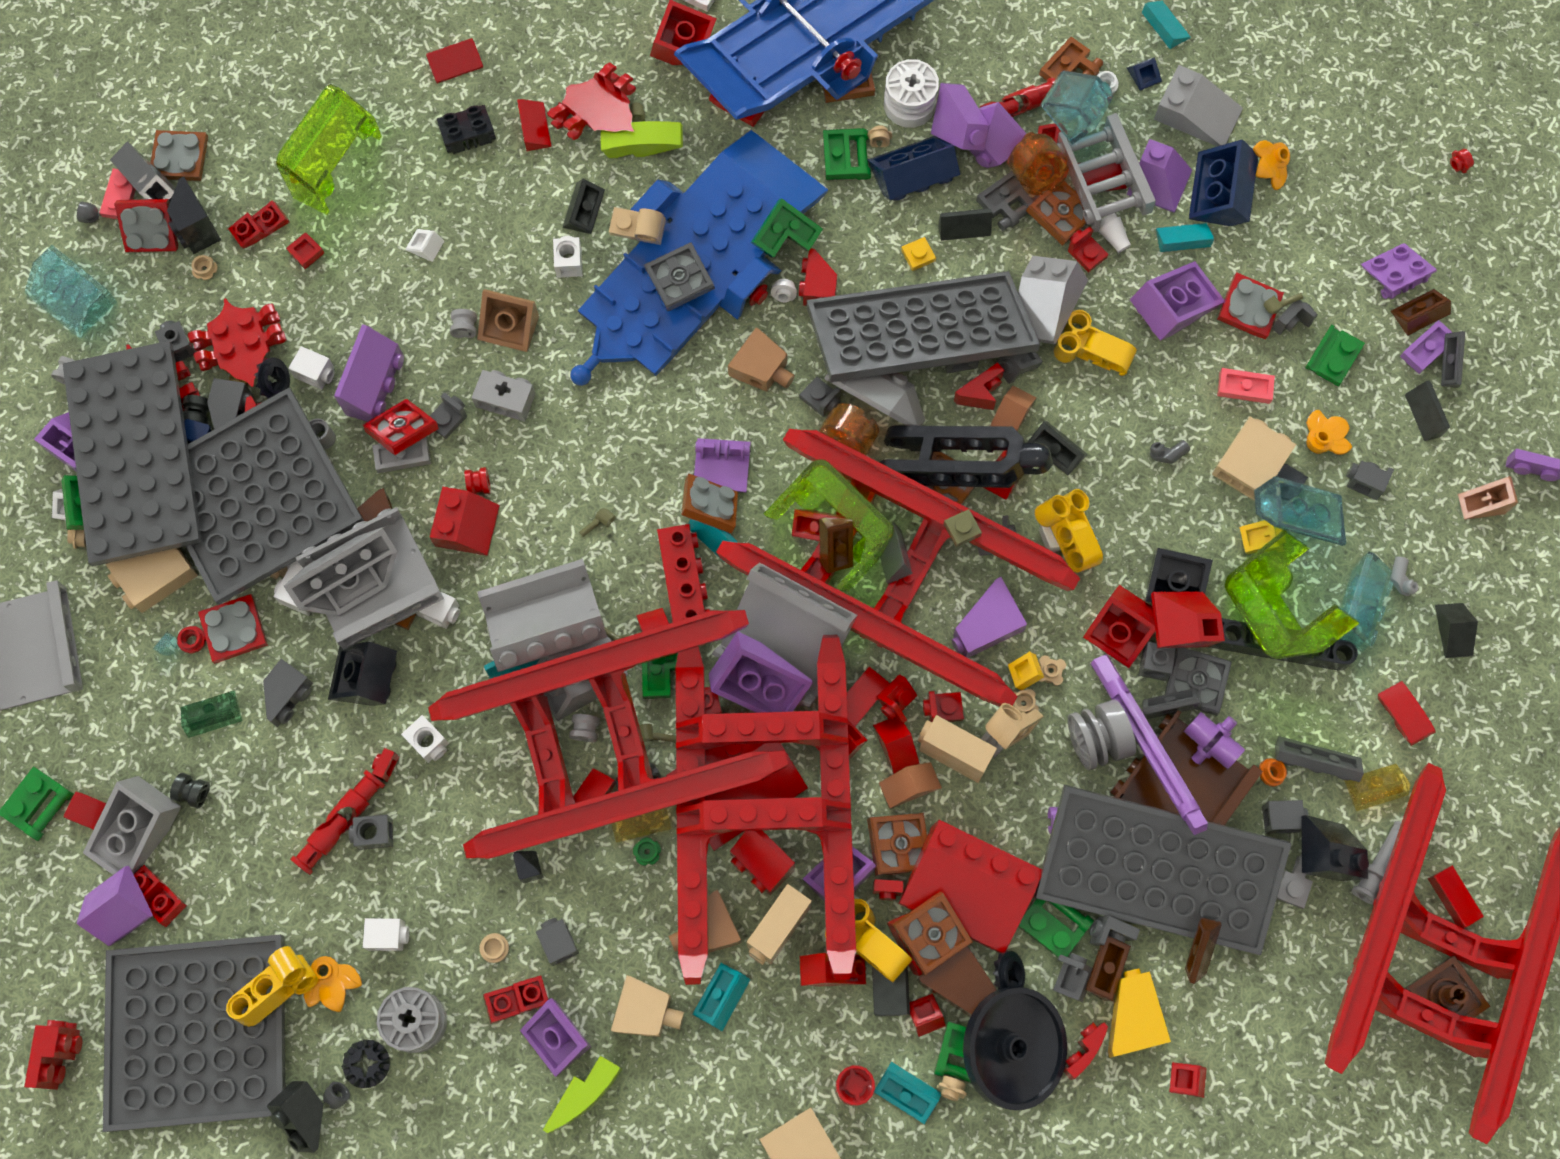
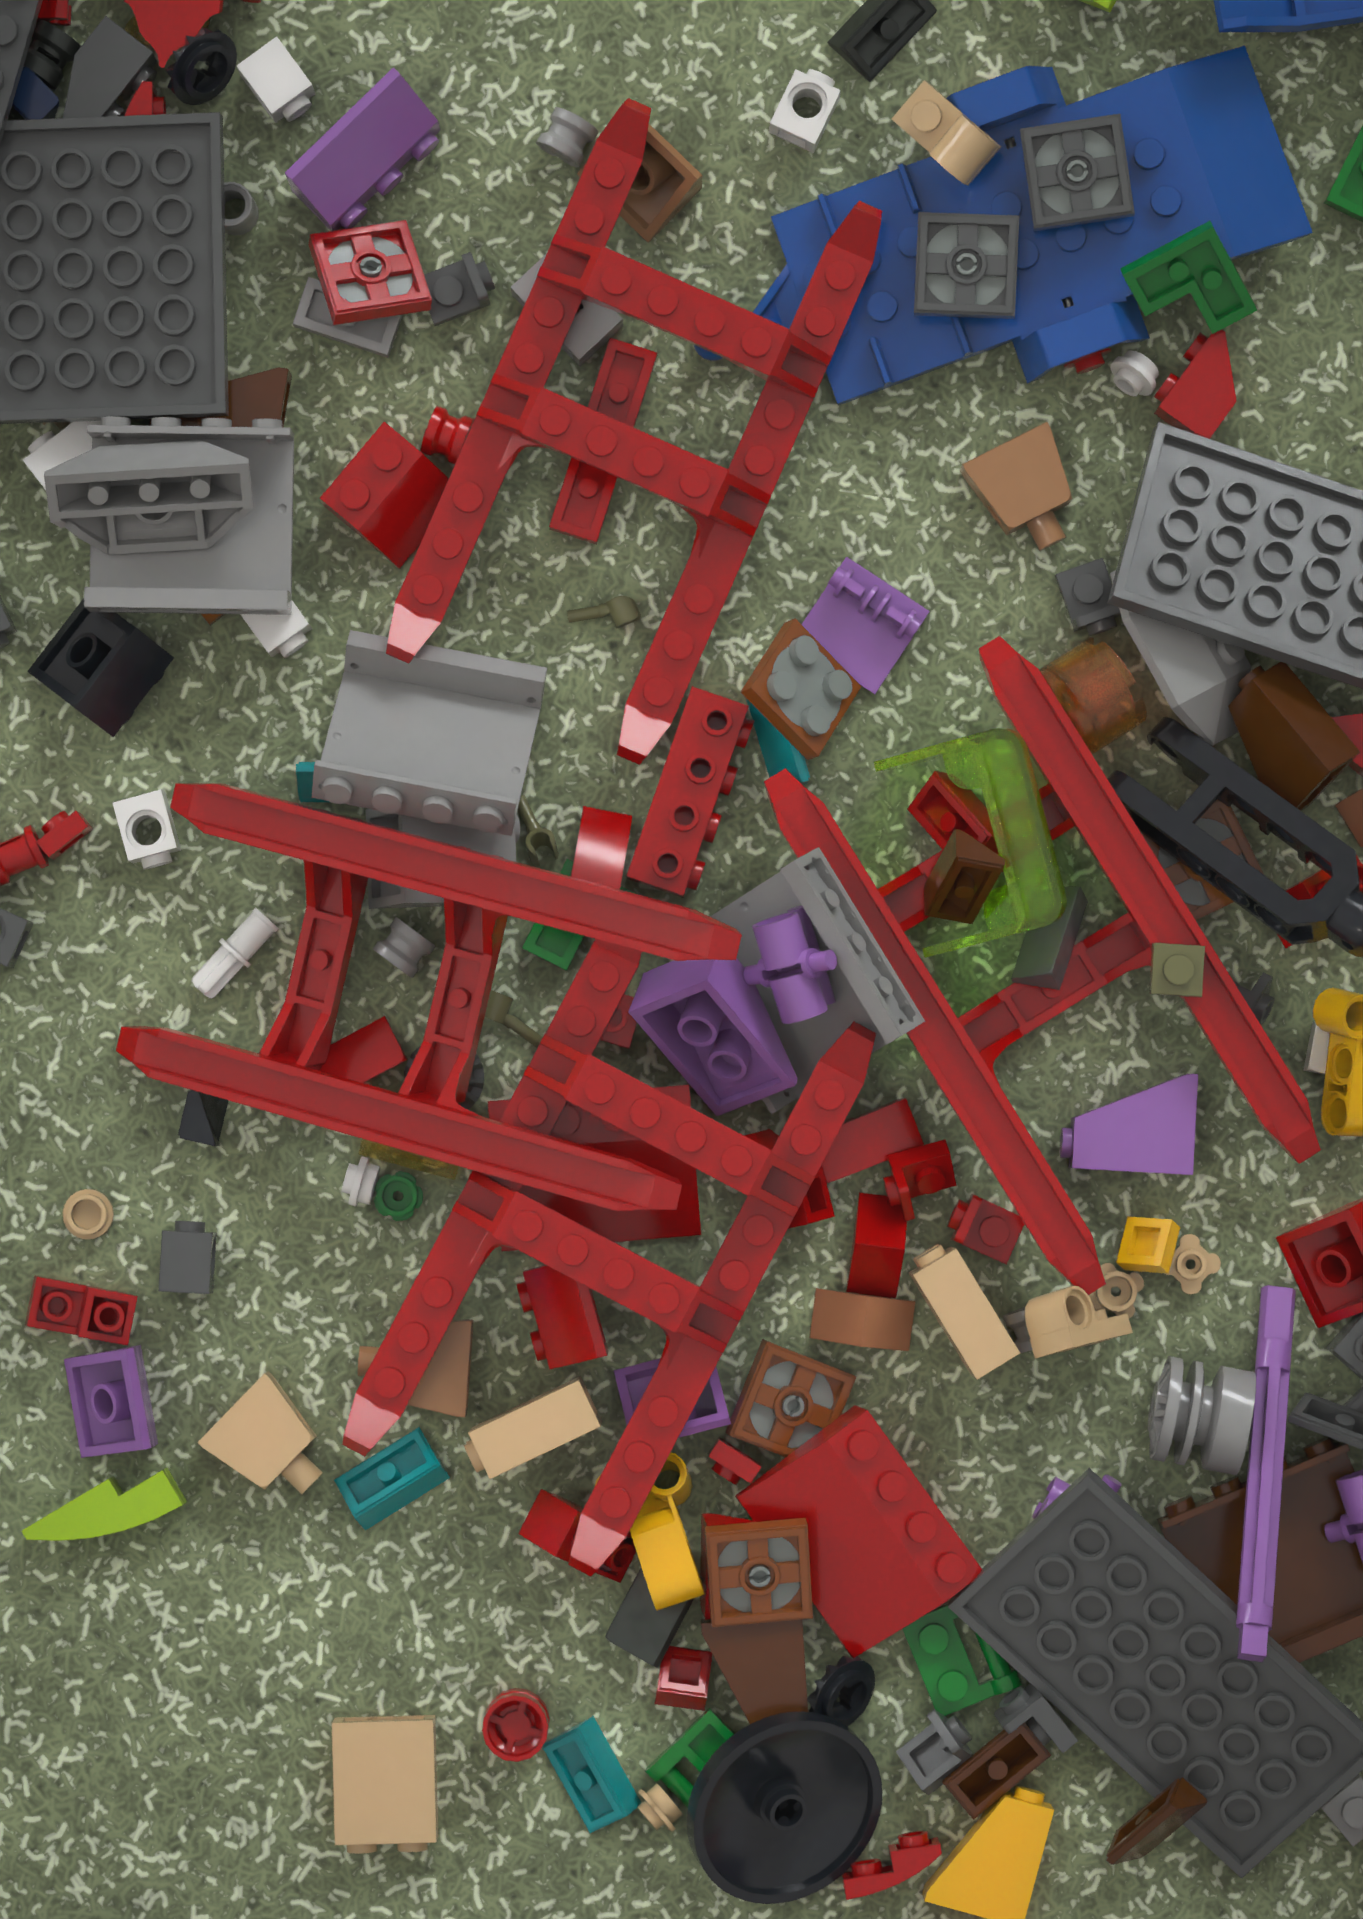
camera: 25 degrees right, 15 degrees up
none -> white axle [192,907,279,998]
none -> white plate [341,1156,380,1206]
none -> red piece [386,98,882,765]
none -> red plate [549,338,658,545]
none -> medium lavender pin [743,905,837,1024]
none -> dark grey piece [1020,114,1135,231]
none -> reddish brown slope [1228,662,1360,811]

